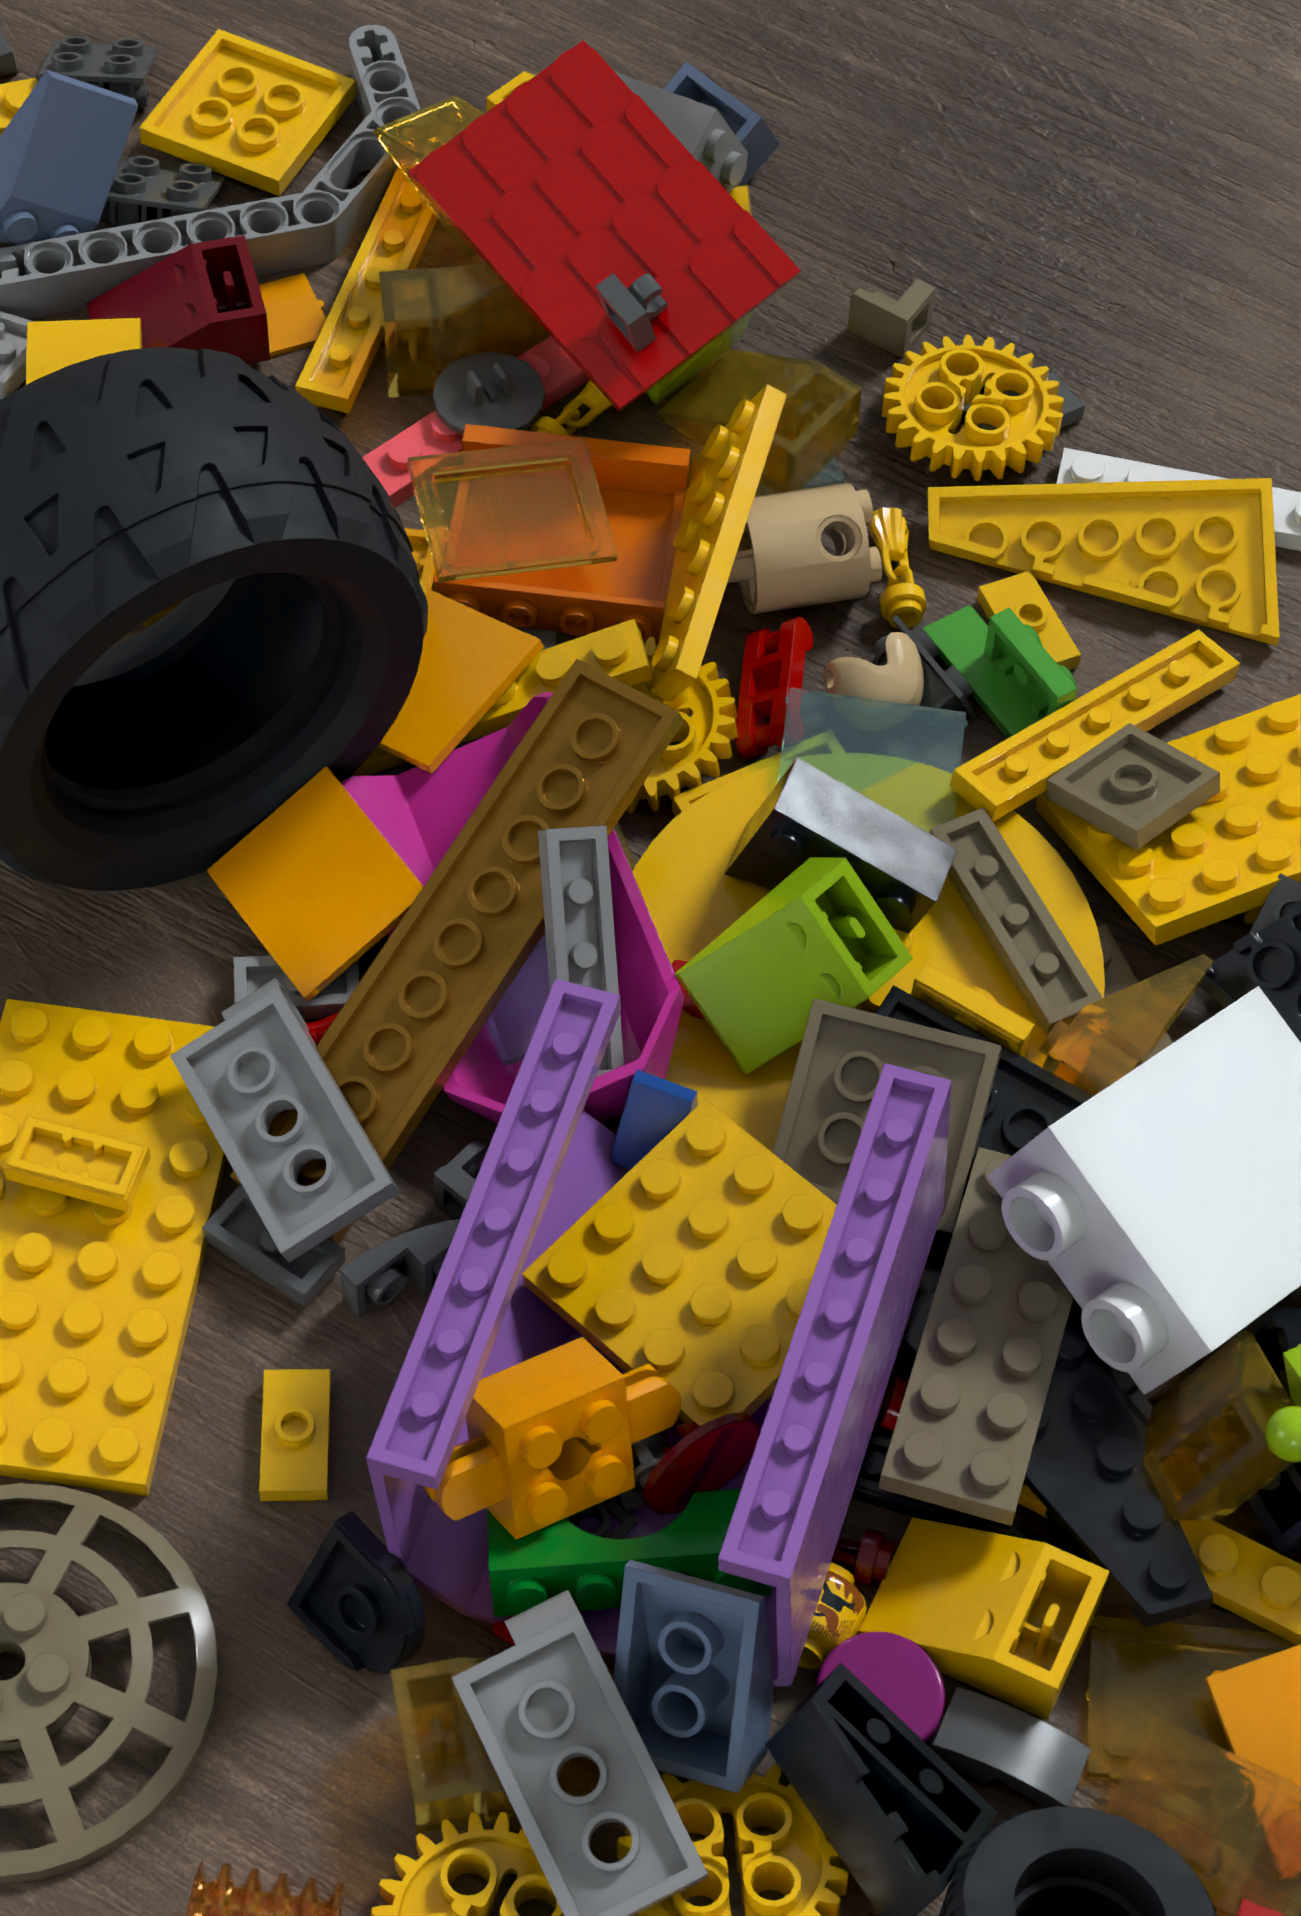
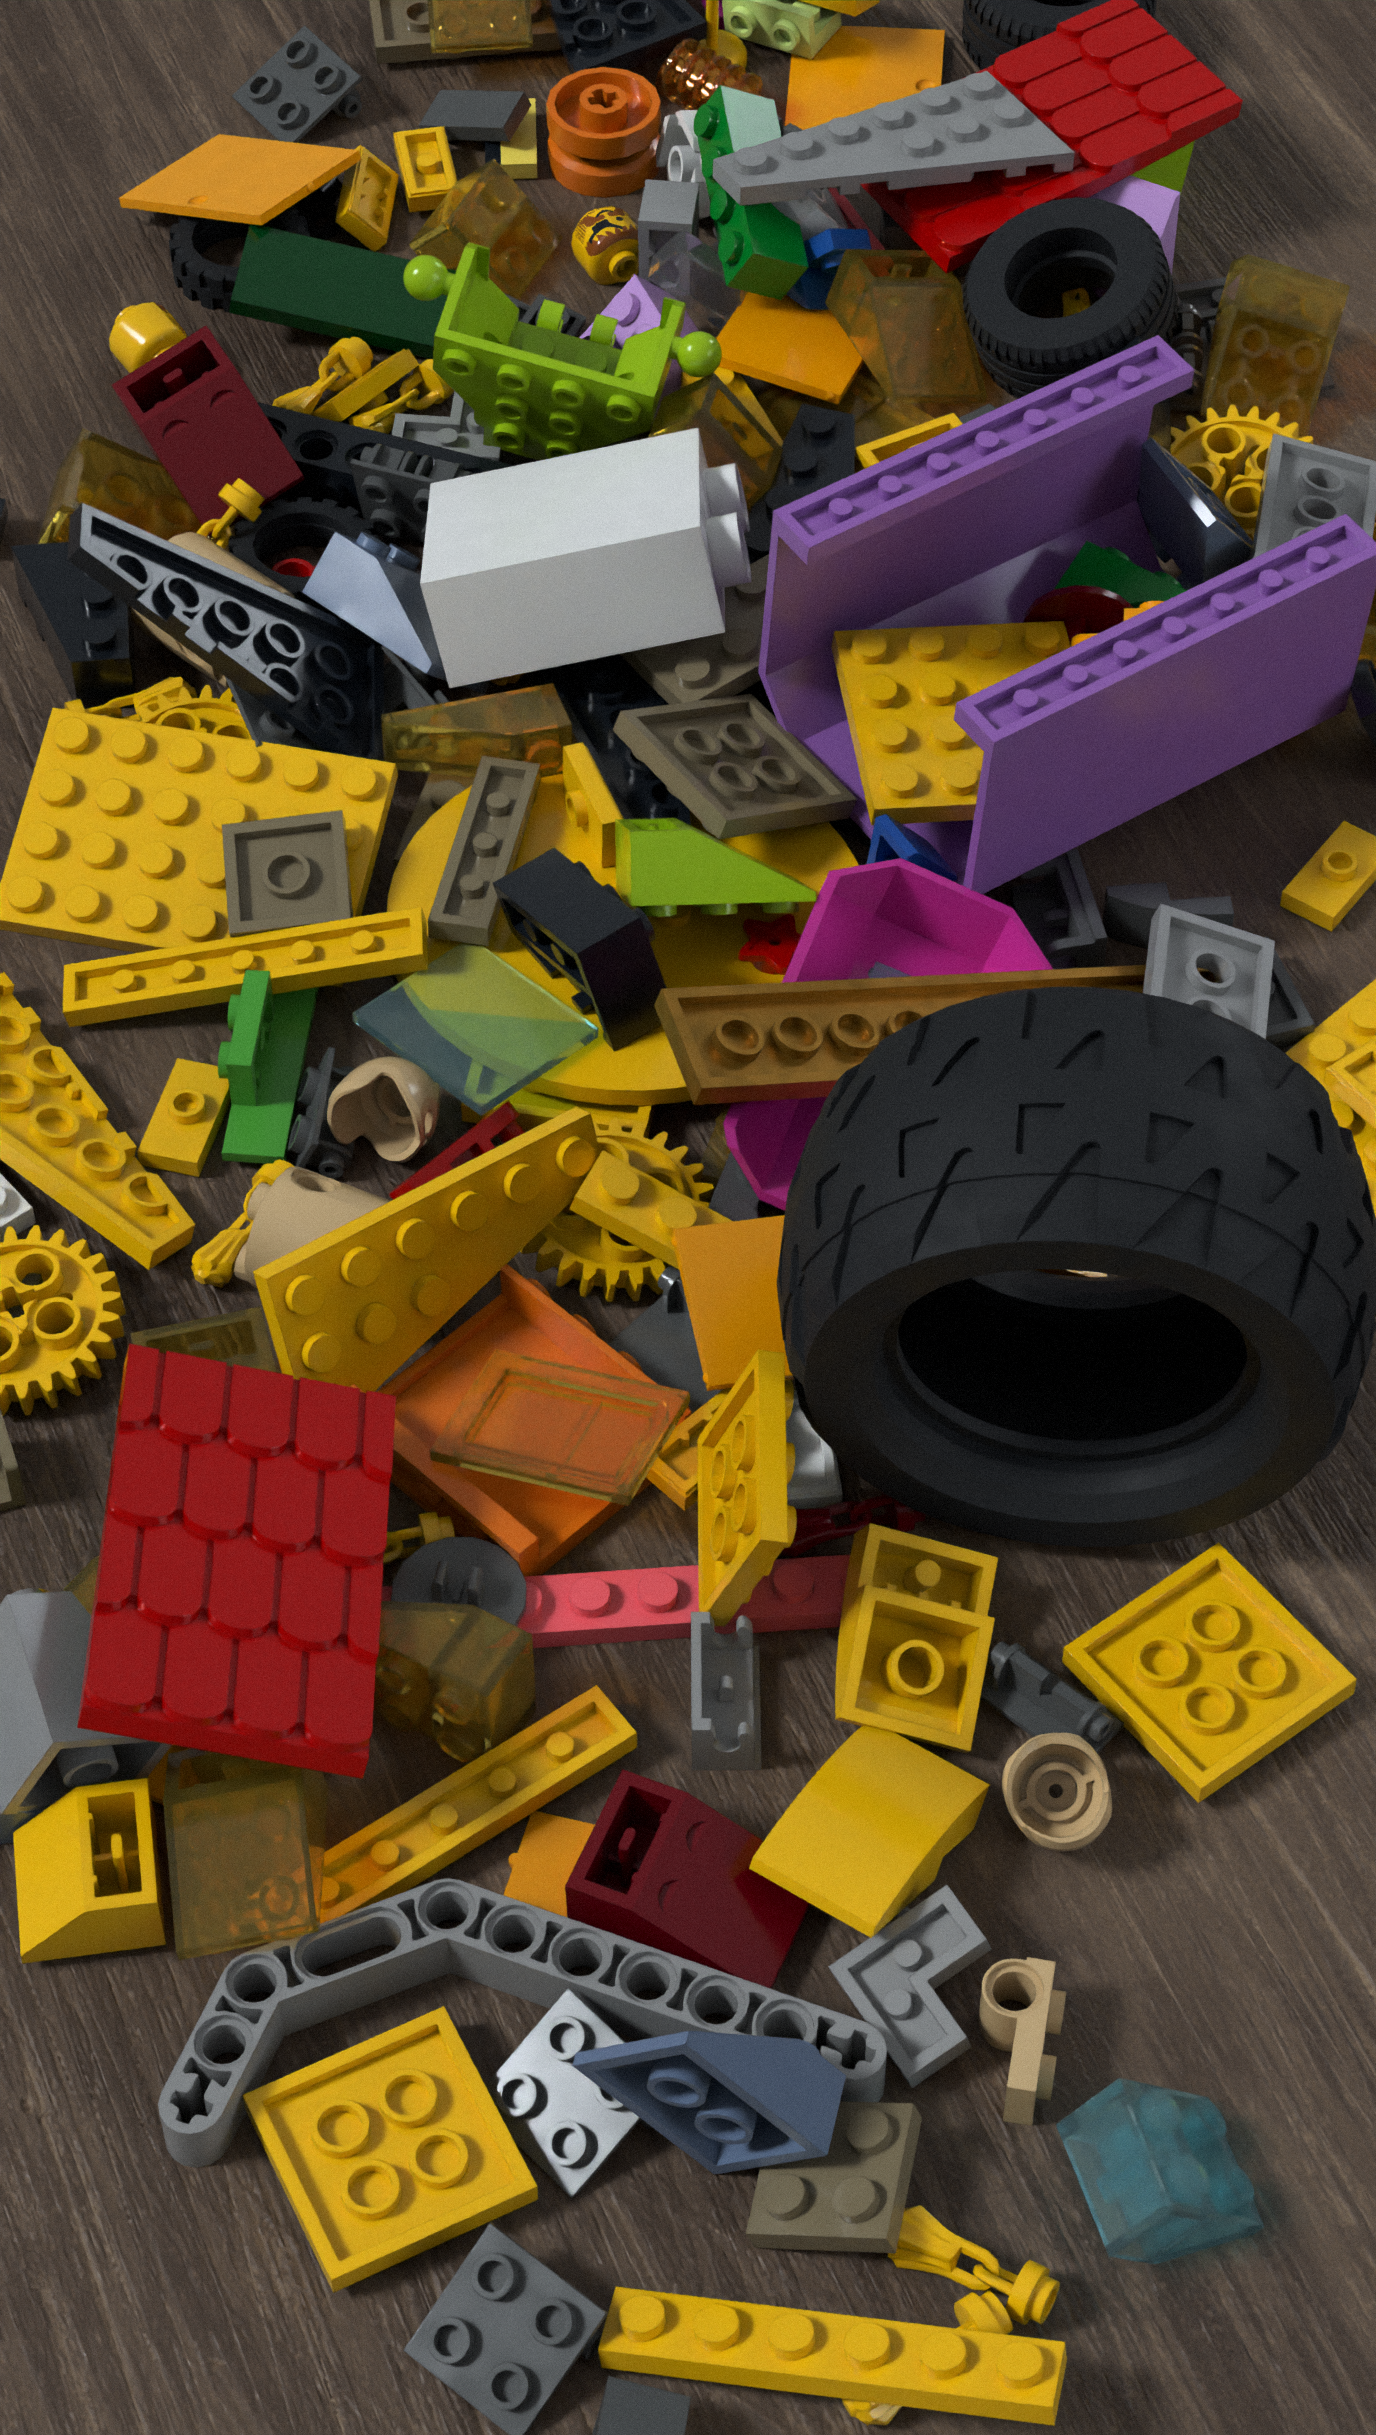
camera: 140 degrees left, 5 degrees down
light grey plate [538,825,624,1078] -> none
dark grey tile [595,273,668,352] -> none

